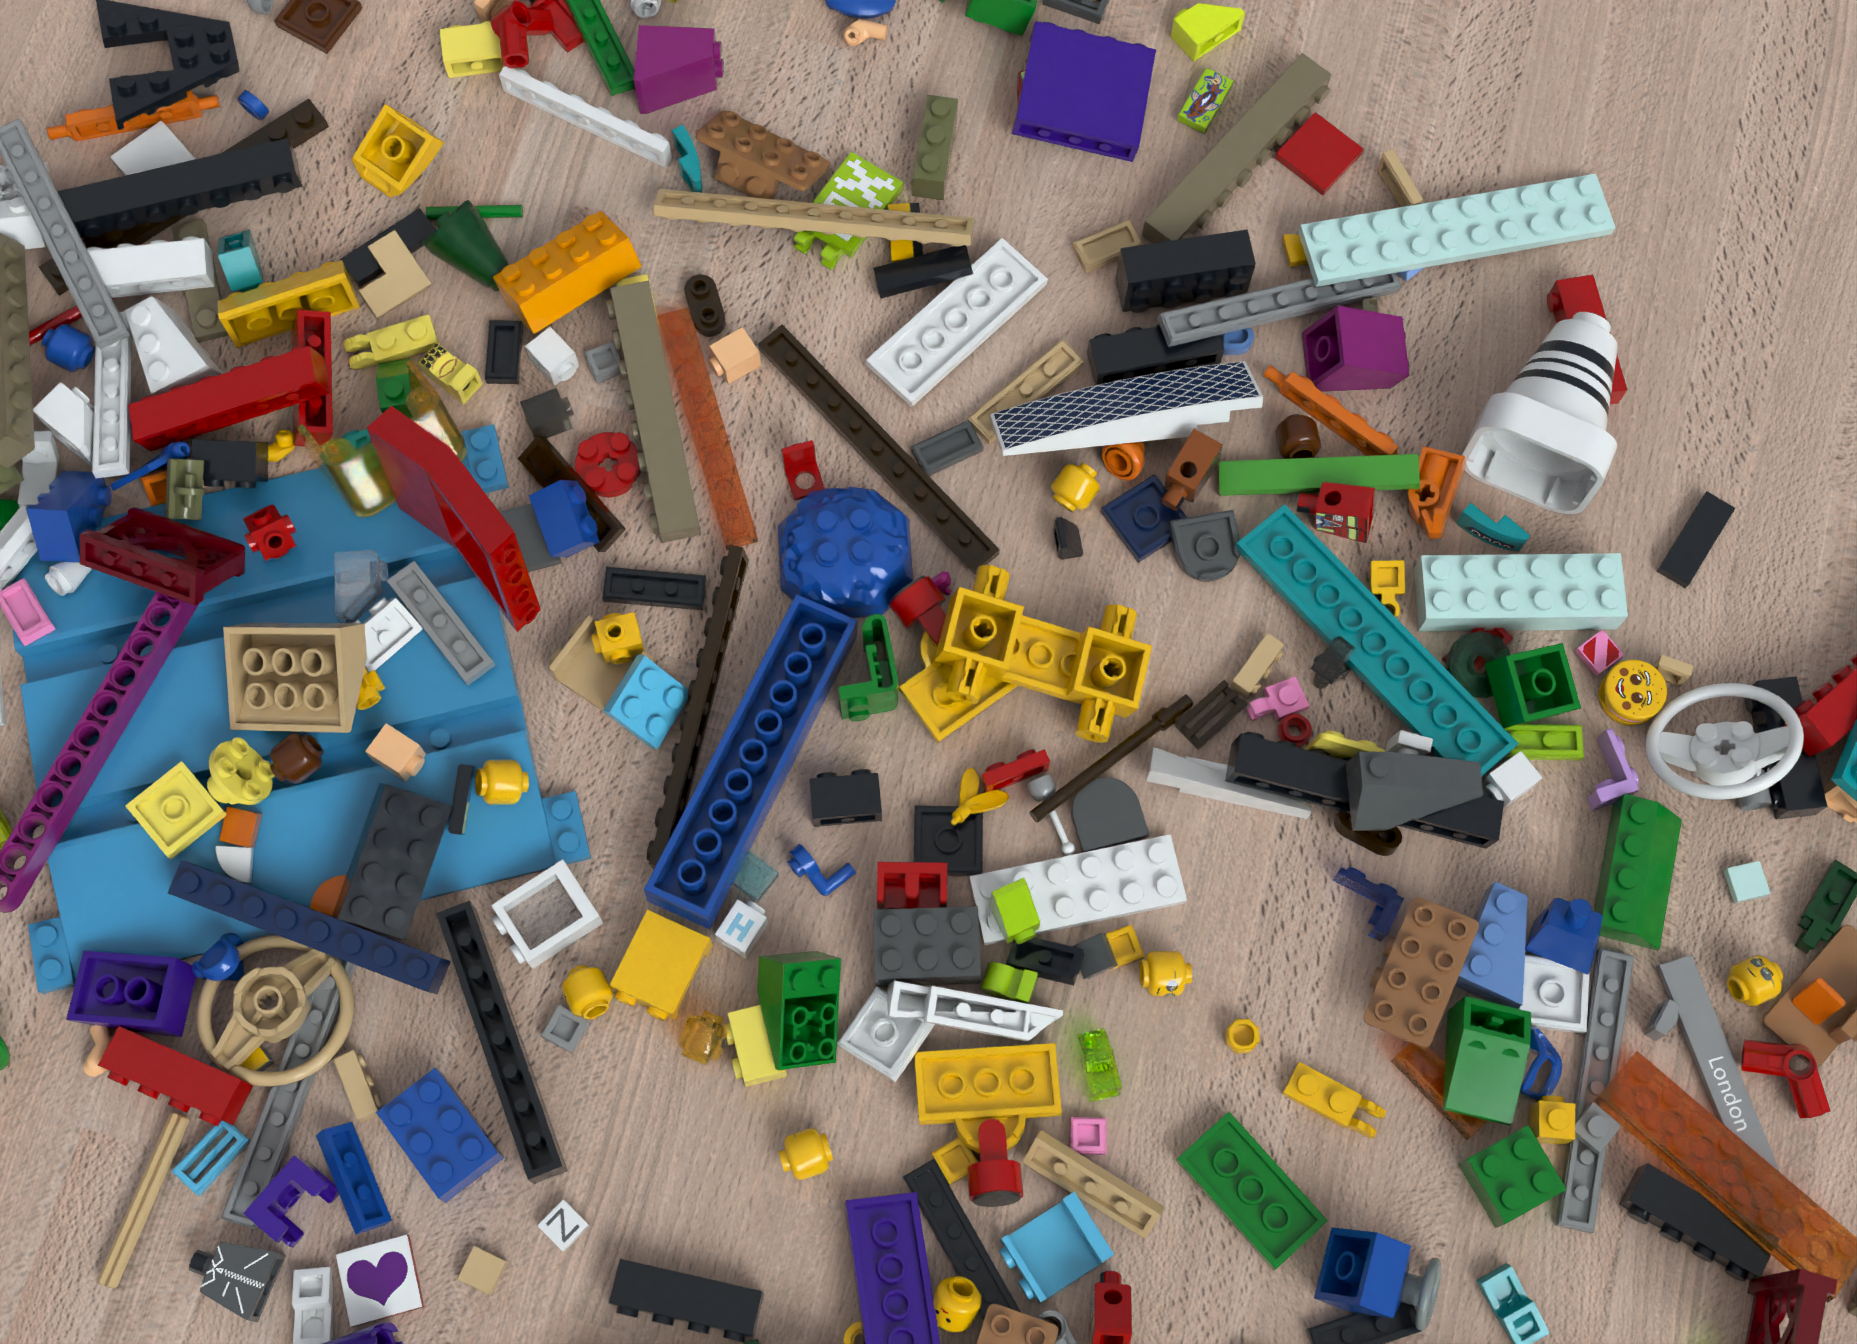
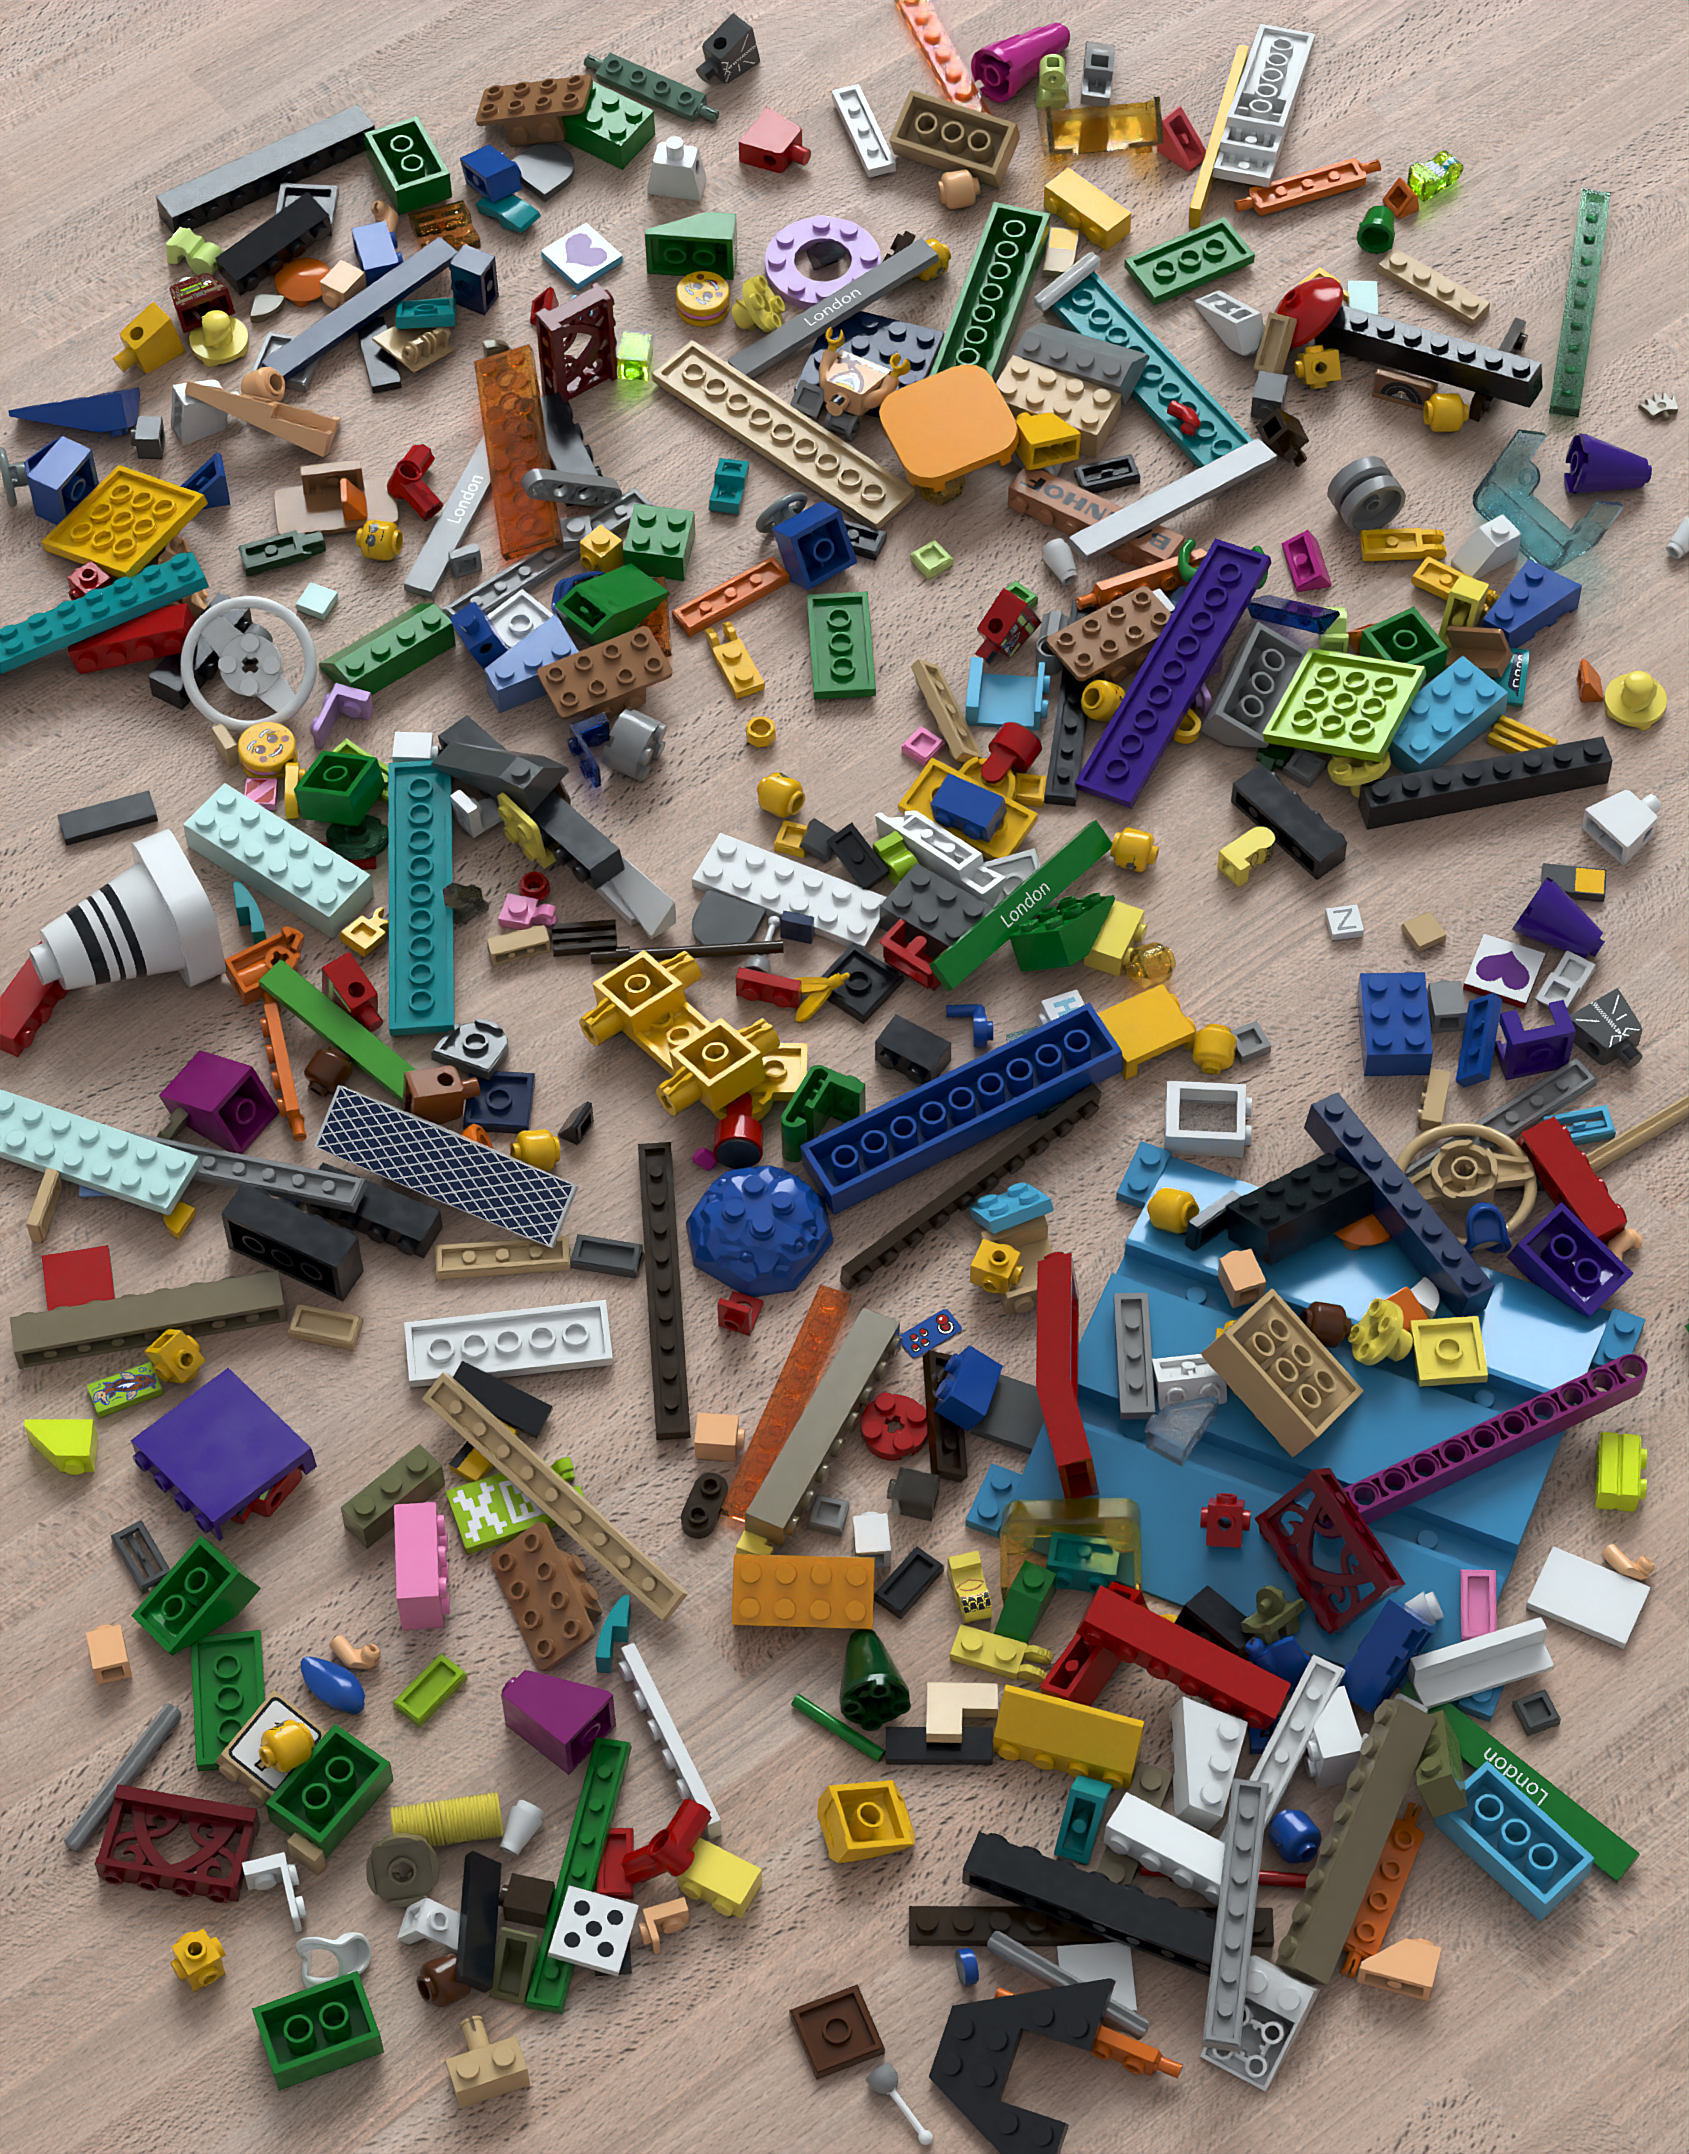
camera: 140 degrees left, 15 degrees down
black brick [436,901,568,1184] -> none
black tile [602,567,706,611] -> none
lime slope [989,877,1040,944] -> none
clear neon green leg [1076,1028,1122,1102] -> none
none -> yellow brick [144,1329,206,1383]
none -> yellow plate [285,762,306,819]
none -> lime tile [393,1653,468,1728]
none -> bright pink brick [394,1502,450,1630]
none -> light grey beam [521,468,622,508]
none -> light grey brick [601,708,667,782]
none -> orange tile [672,556,790,637]
none -> dark blue tile [780,911,815,944]
none -> blue sticker [899,1309,962,1358]
none -> green tile [929,820,1112,991]
none -> blue brick [930,773,1007,843]
none -> light grey axle [987,1931,1149,2040]
none -> light yellow leg [1217,827,1275,887]
none -> light grey brick [1427,980,1467,1033]

